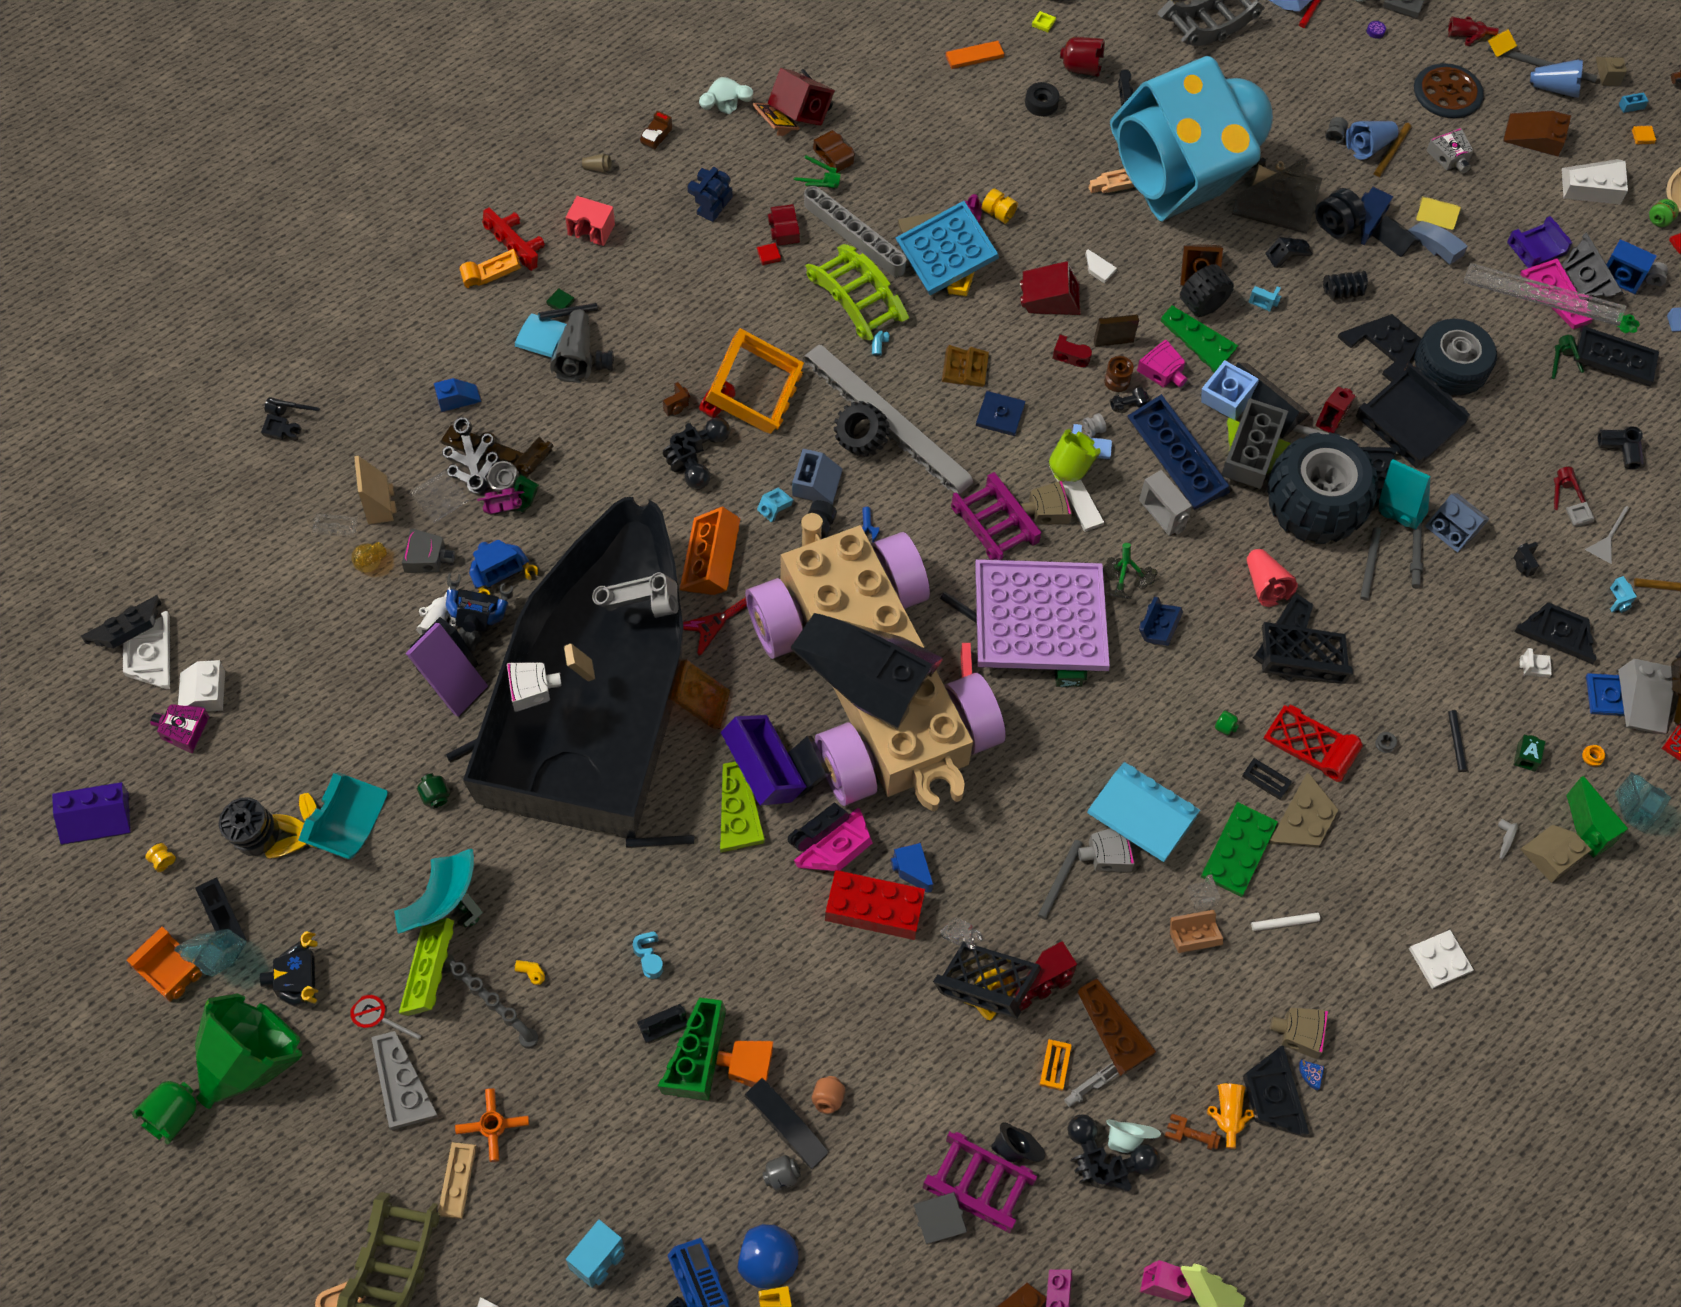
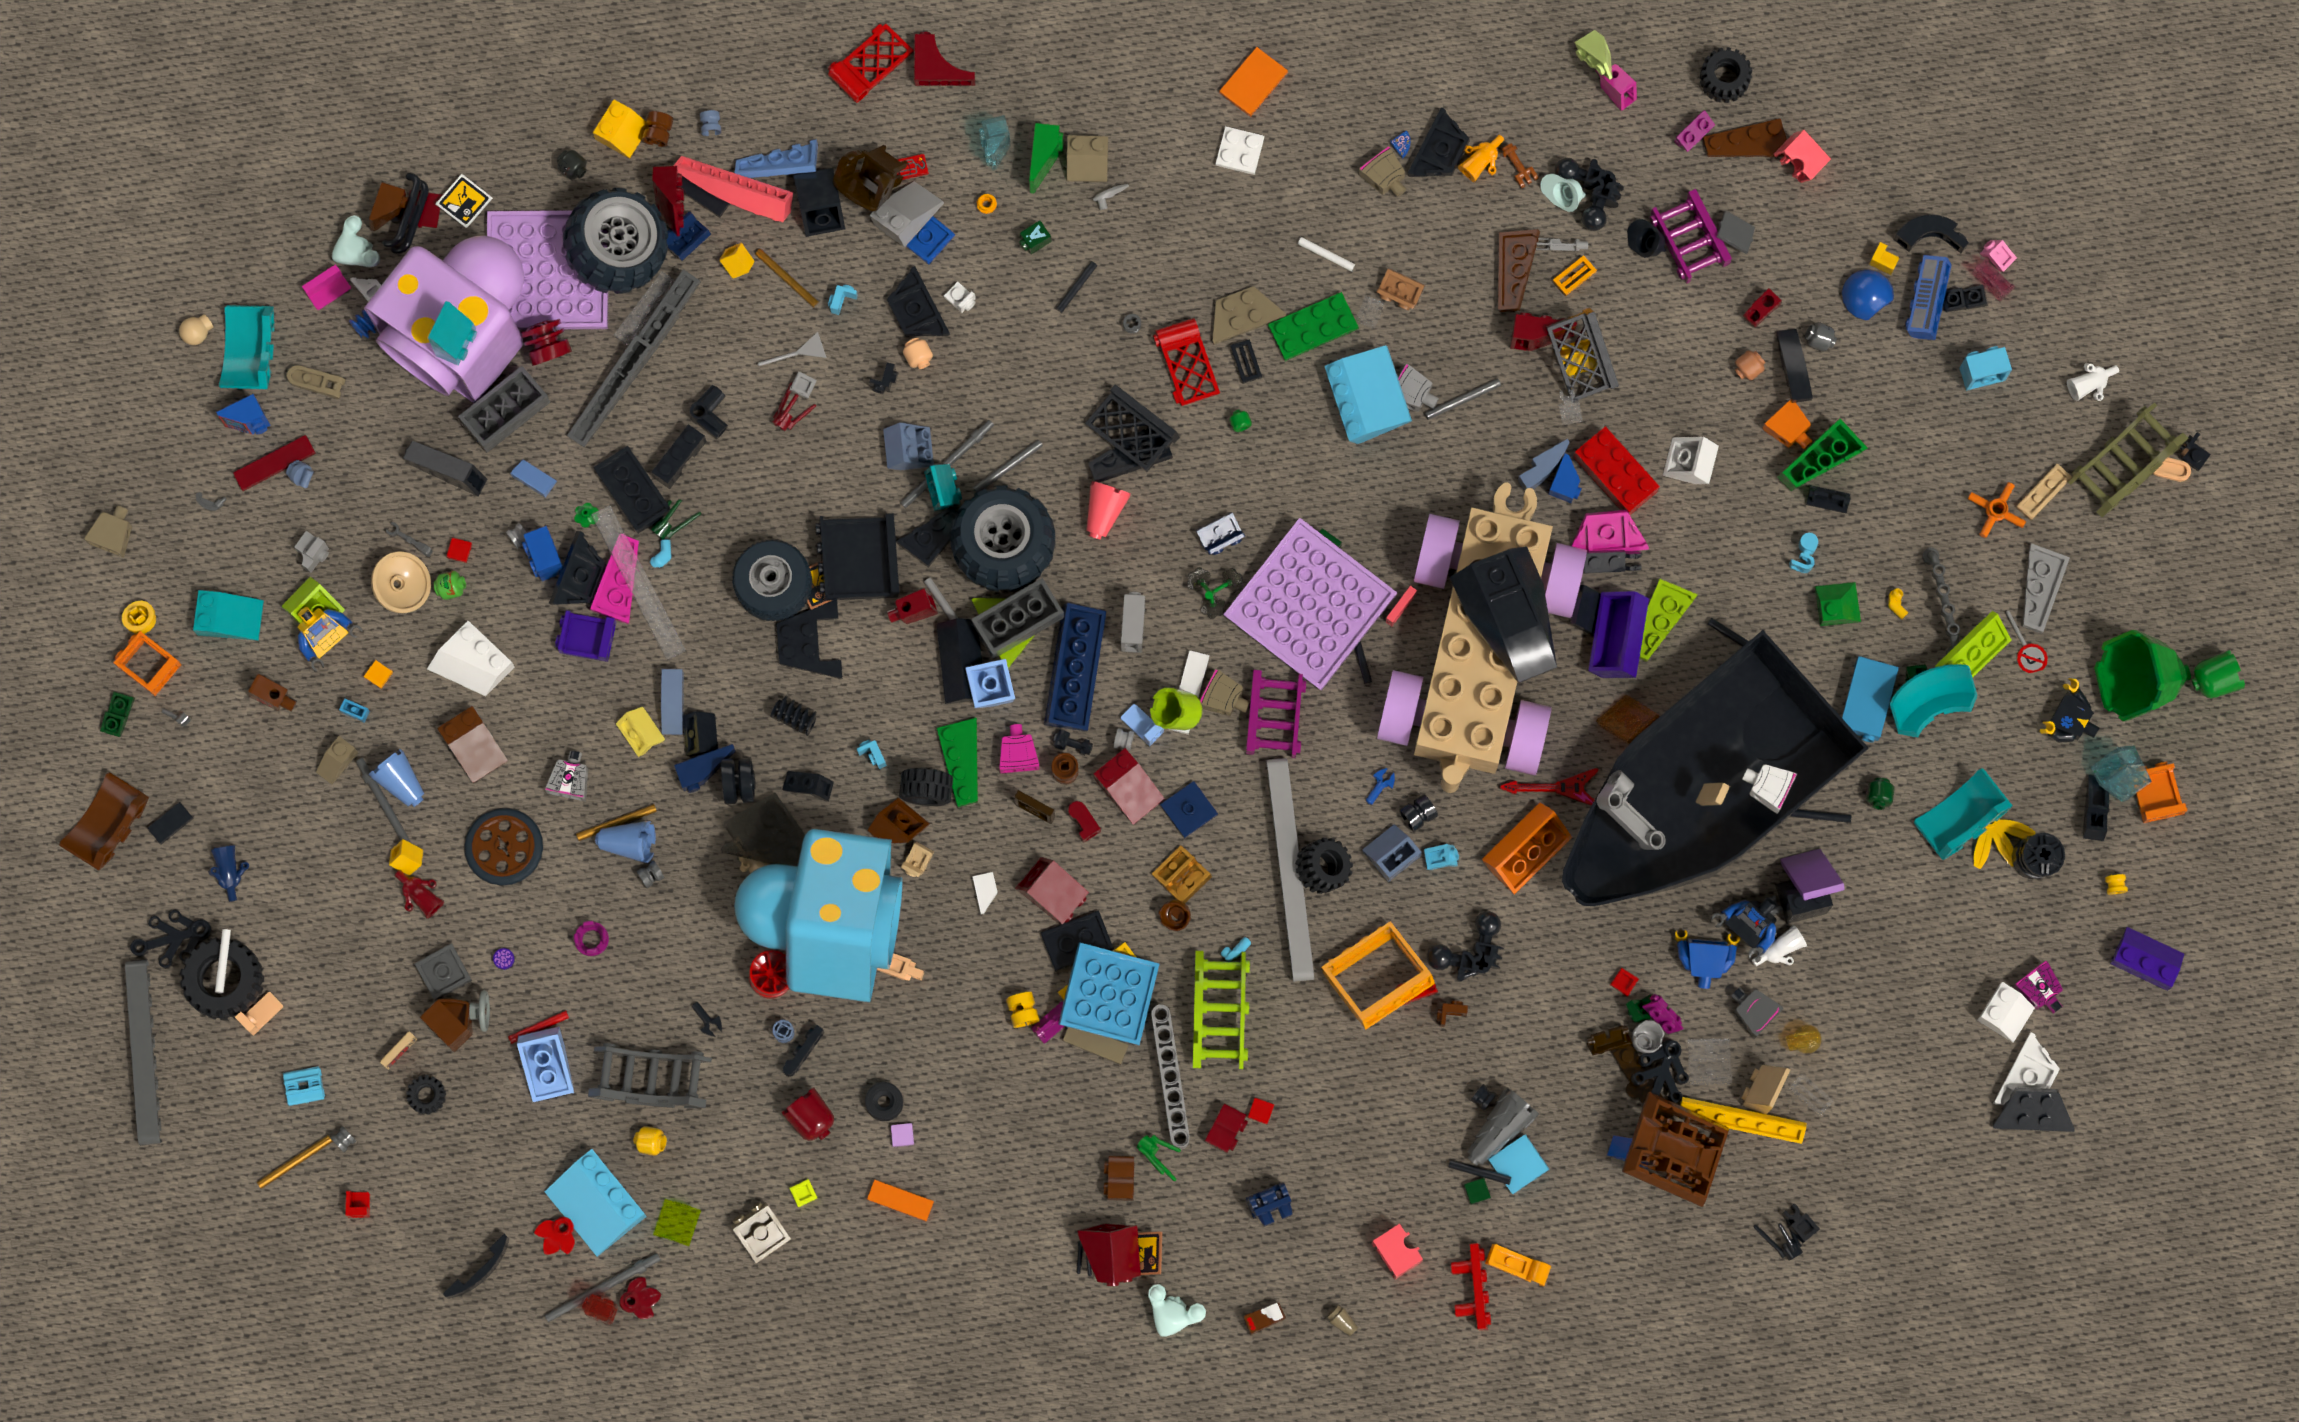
camera: 140 degrees left, 15 degrees up
none -> magenta piece [574,921,609,956]
none -> medium azure arm [650,540,671,568]
none -> black arch [651,424,707,489]
none -> lavender tile [891,1123,914,1147]
none -> tan bracket [901,842,934,877]
none -> light nougat head [903,338,933,369]
none -> black tile [1040,910,1114,972]
none -> slope [1093,748,1165,825]
none -> reddish brown hair [1158,899,1191,931]
none -> orange tile [1219,47,1288,117]
none -> sand blue slope [1518,439,1570,491]
none -> red tile [1610,968,1639,997]
none -> reddish brown piece [1622,1092,1729,1207]
none -> white slope [1663,437,1719,484]
none -> yellow tile [1680,1097,1807,1144]
none -> dark red leg [1743,288,1782,328]
none -> green slope [1815,582,1861,626]
none -> dark azure panel [1842,656,1899,743]

